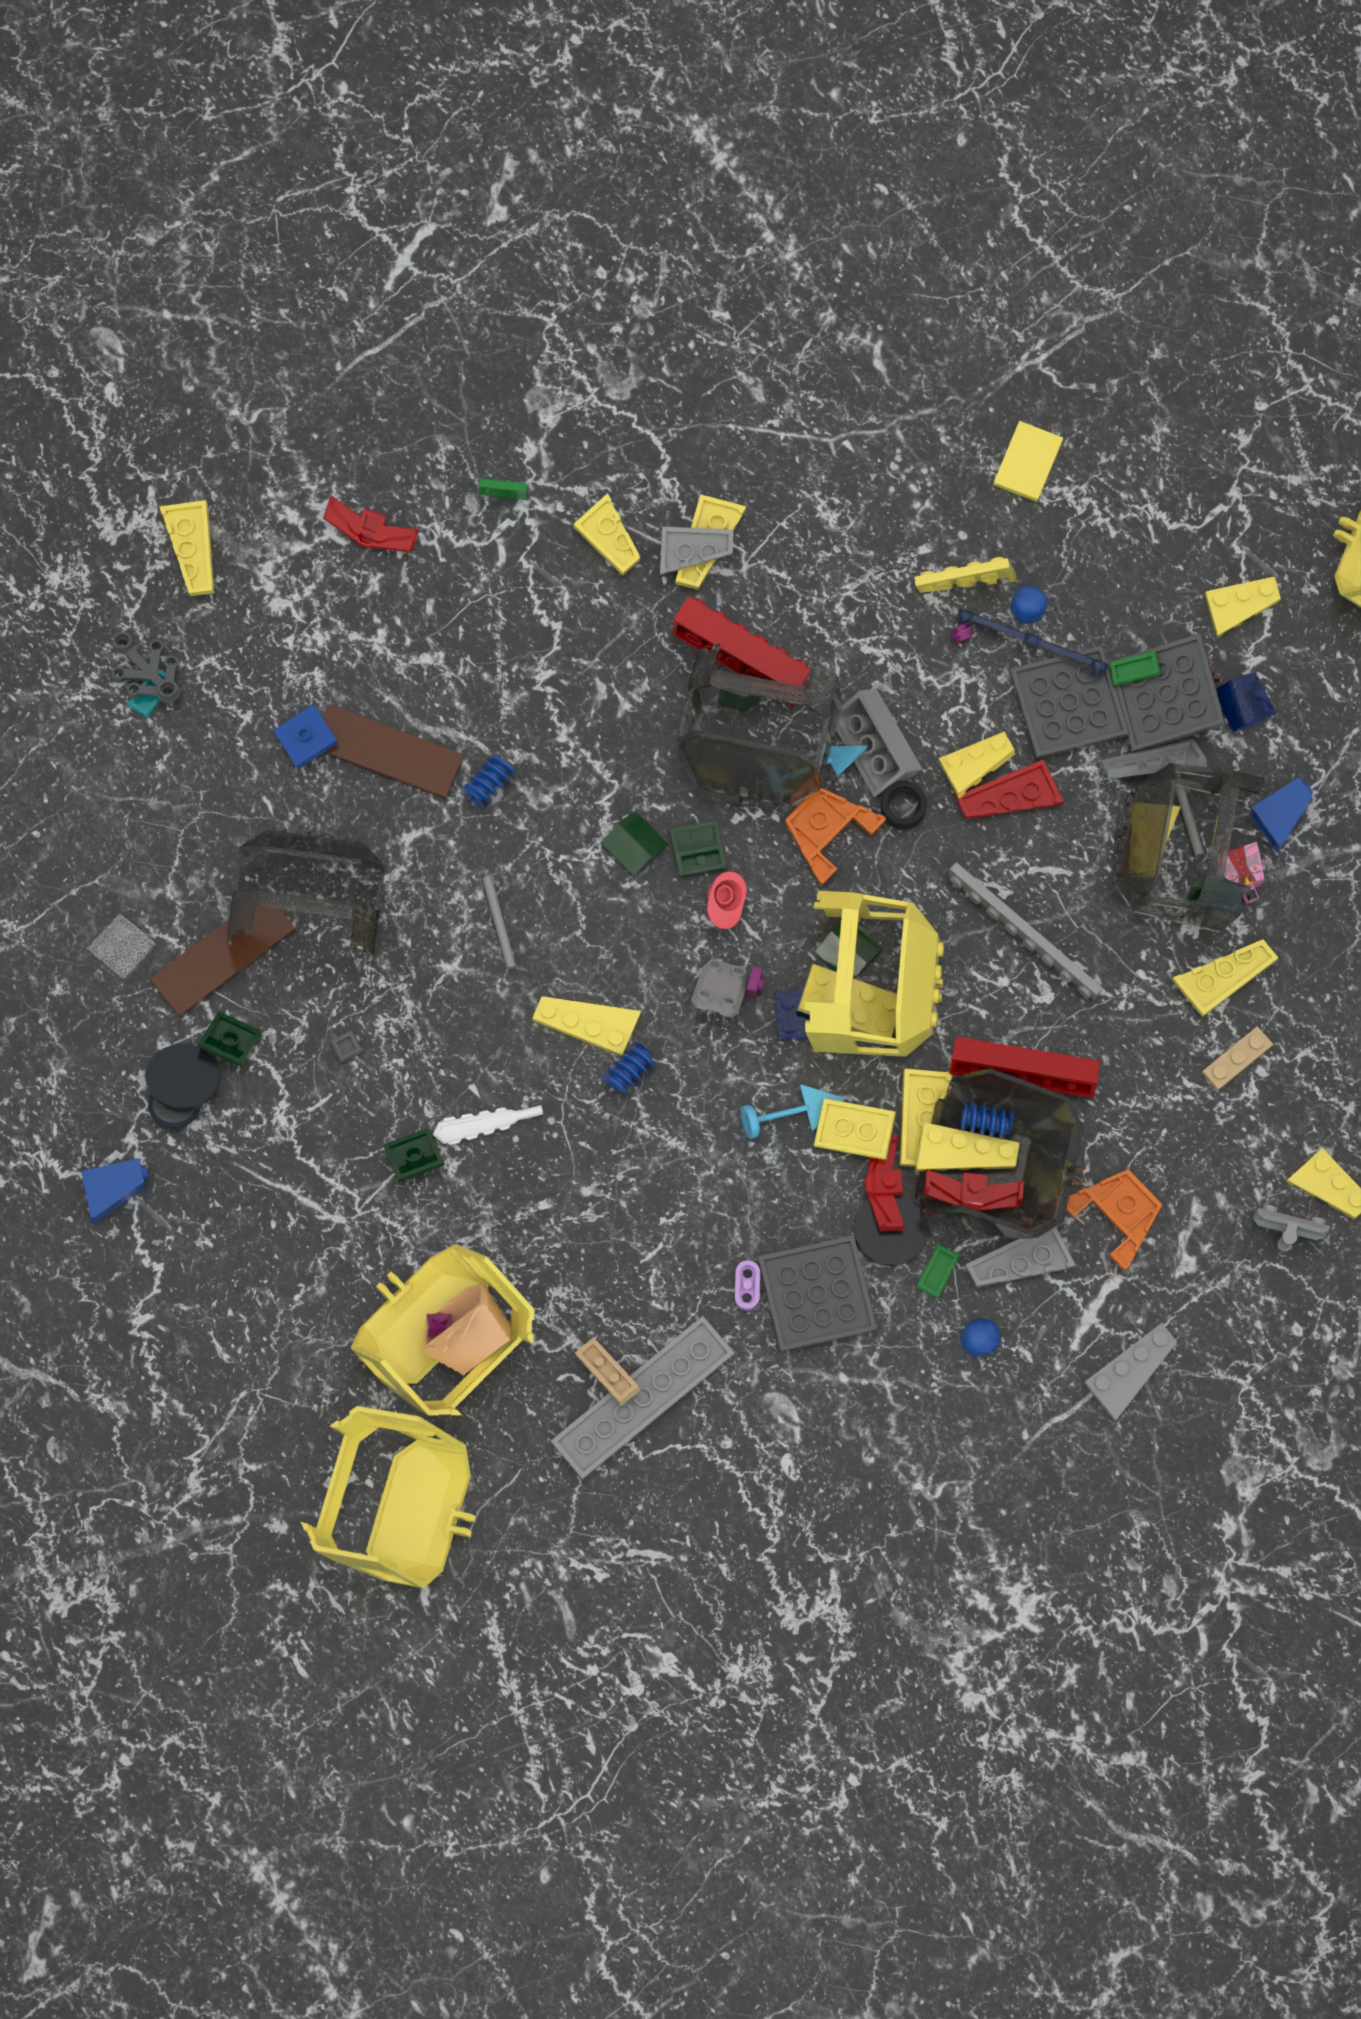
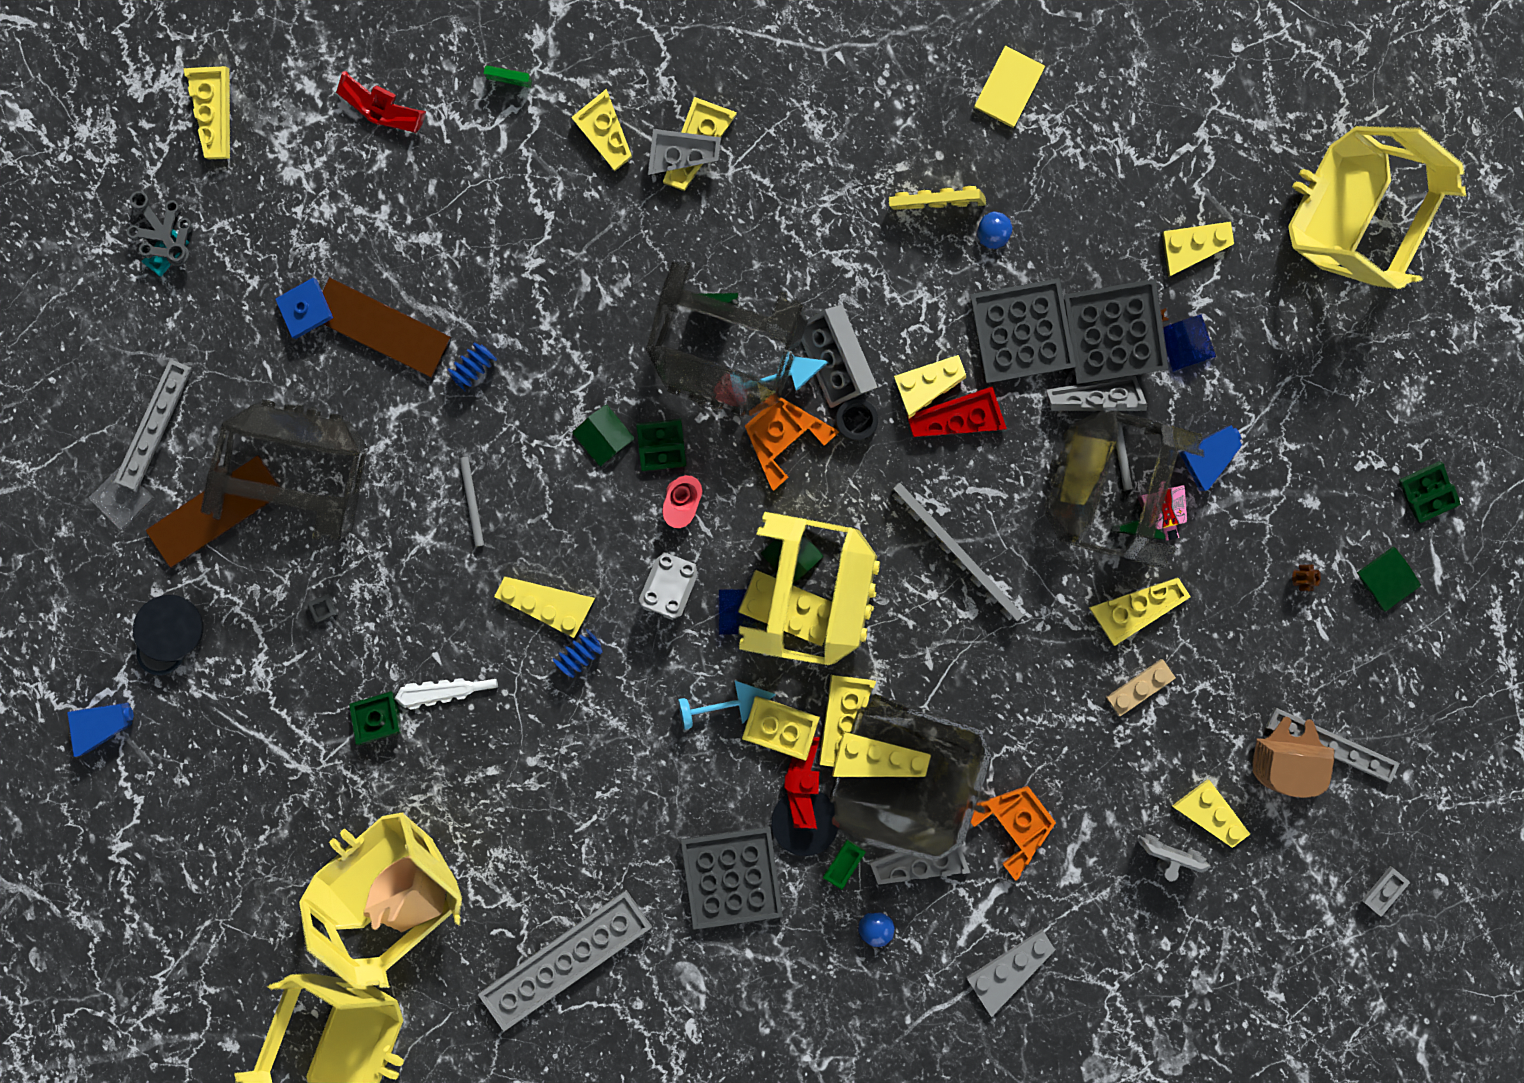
camera: 10 degrees right, 15 degrees up
dark green slope [197,1011,263,1067] -> none
magenta plate [426,1312,453,1336] -> none
tan plate [575,1338,641,1406] -> none
red brick [672,596,811,708] -> none
lavender plate [734,1260,760,1311] -> none
magenta plate [746,966,765,998] -> none
red plate [924,1169,1024,1213] -> none
red brick [949,1036,1100,1098] -> none
magenta plate [950,623,974,643] -> none
dark blue piece [957,609,1109,677] -> none
blue piece [960,1101,1014,1140] -> none
green tile [1109,651,1161,687] -> none
none -> light grey tile [114,359,193,492]

